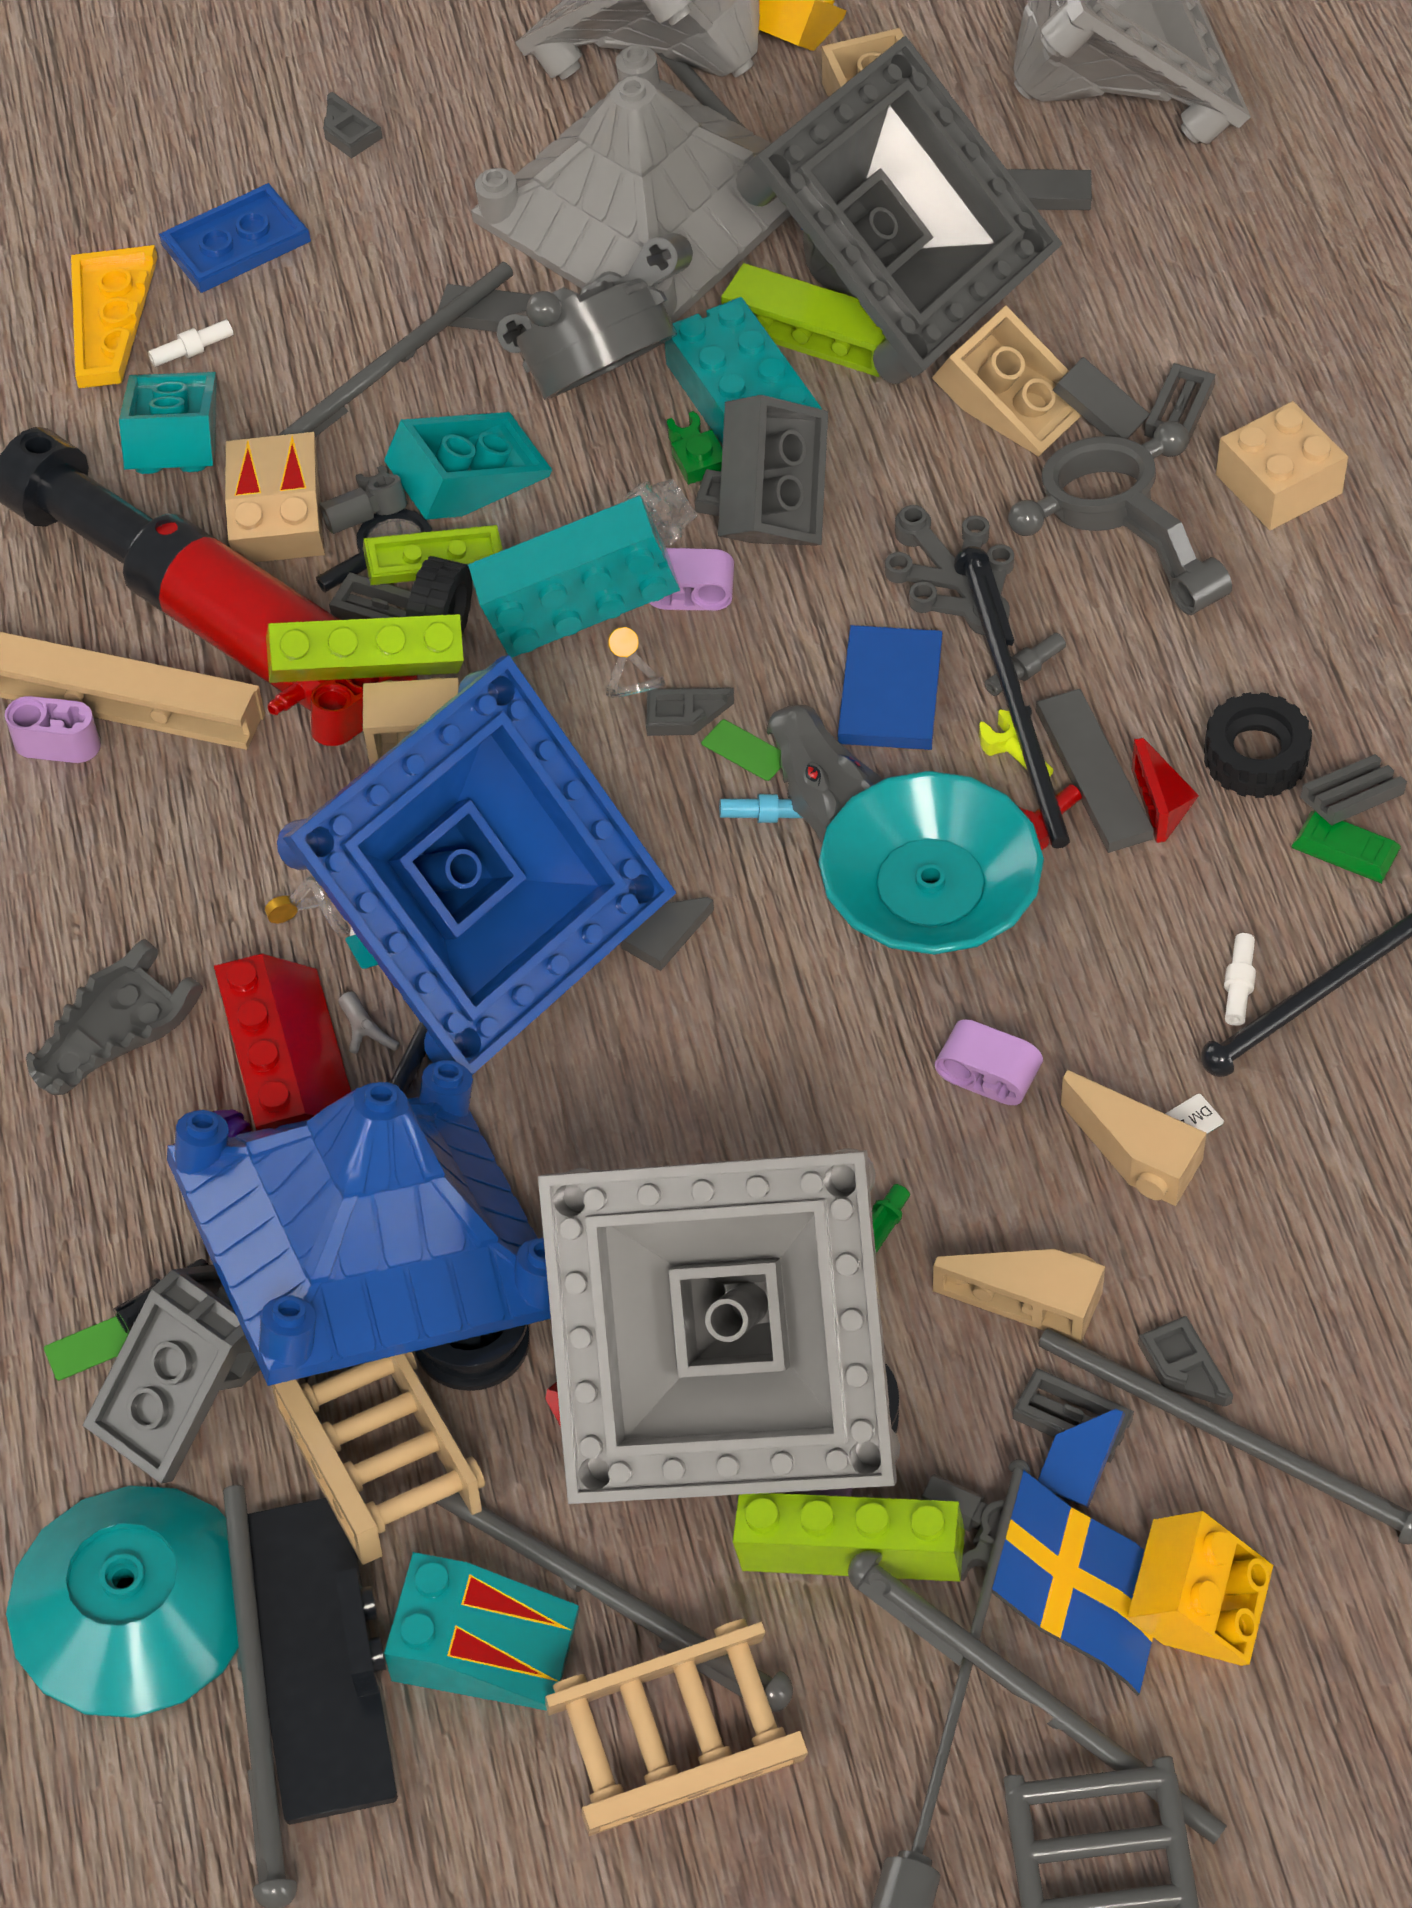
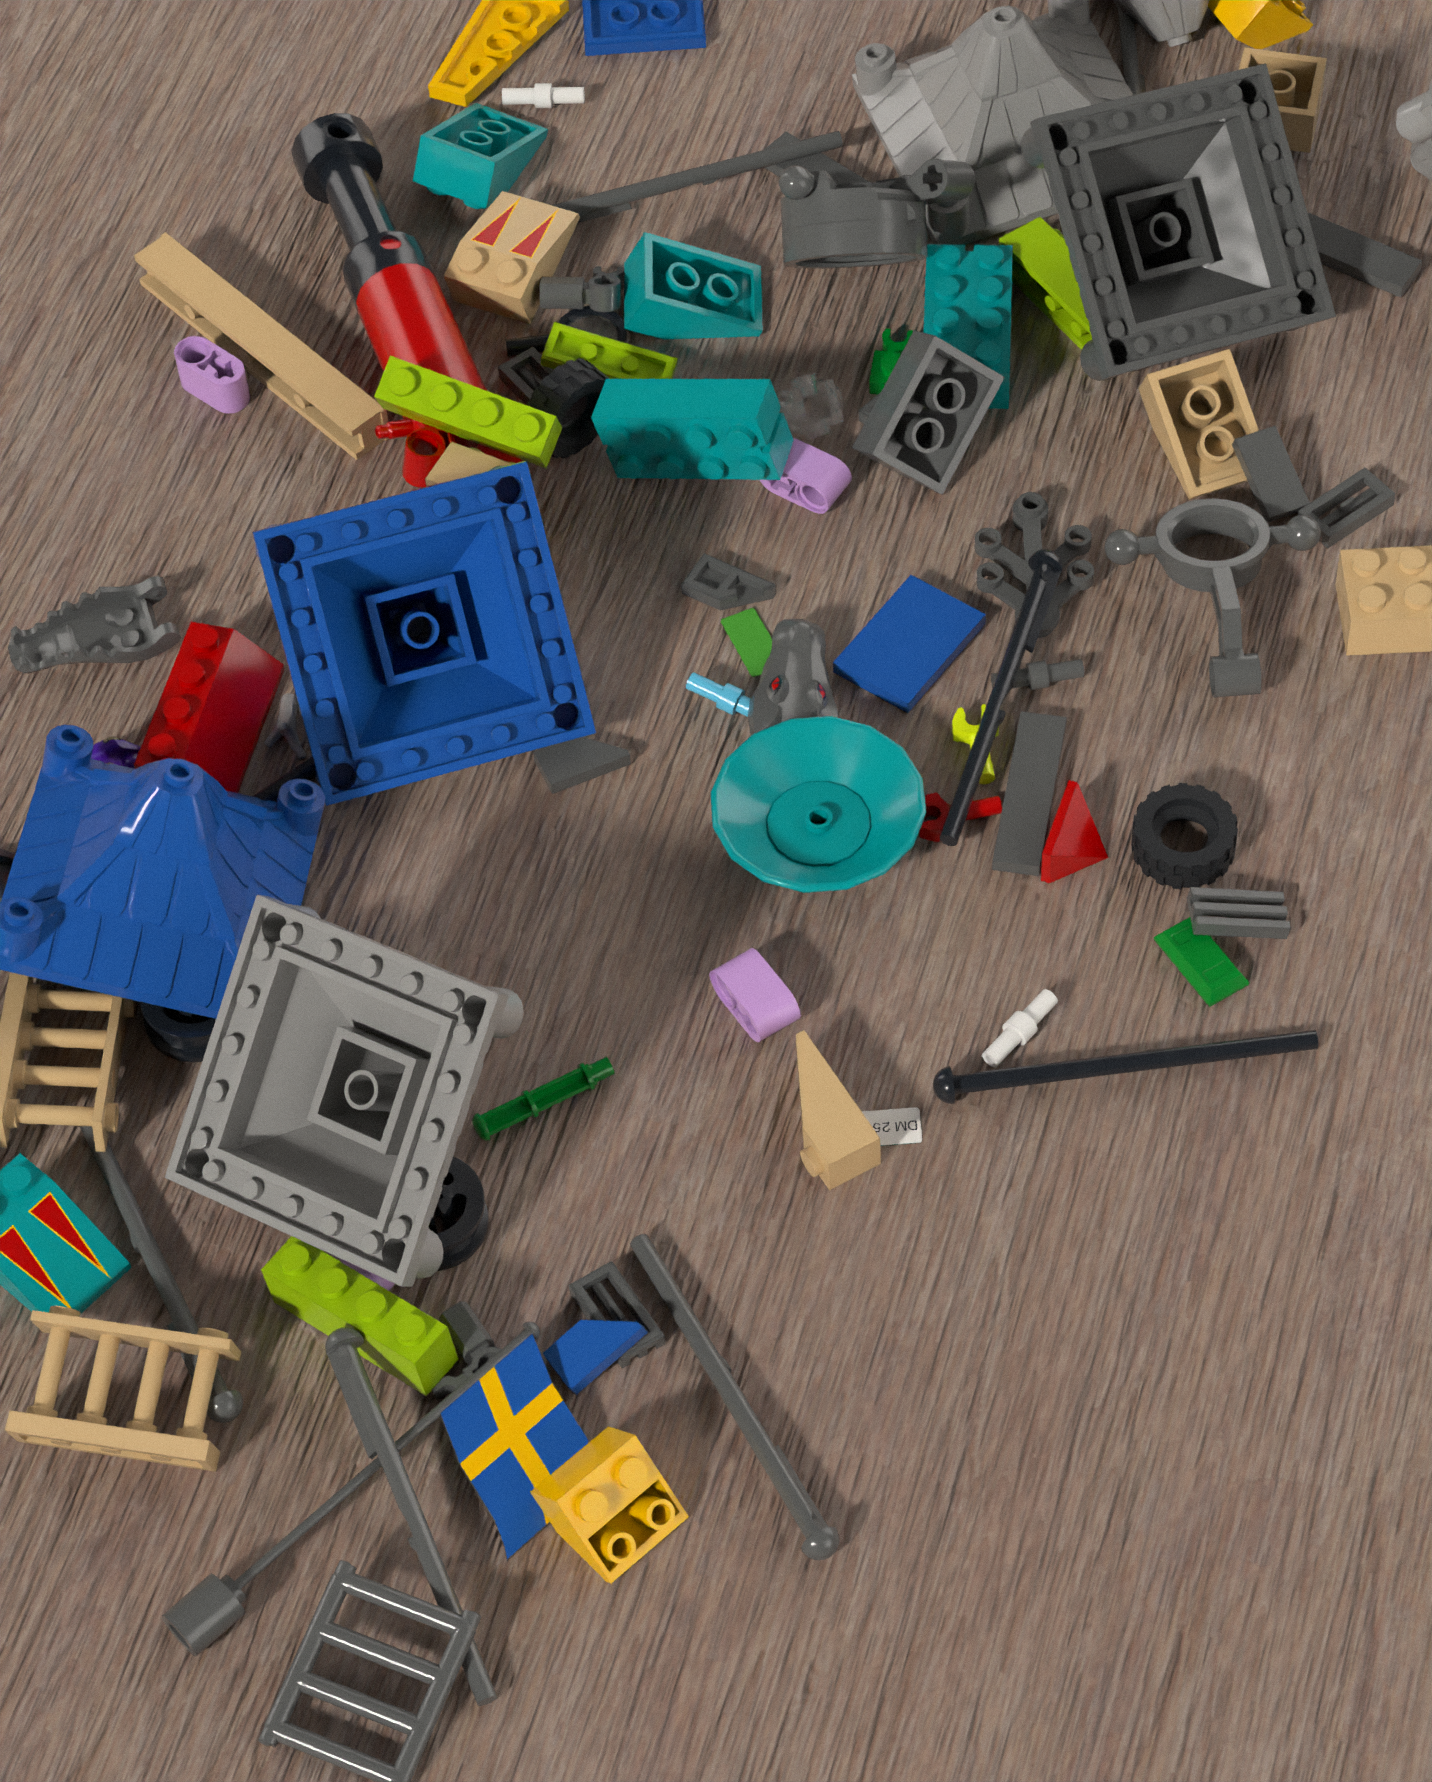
camera: 30 degrees right, 0 degrees up
clear piece [606,627,666,698] -> none
tan slope [933,1249,1105,1344] -> none
dark grey tile [1138,1316,1233,1407] -> none

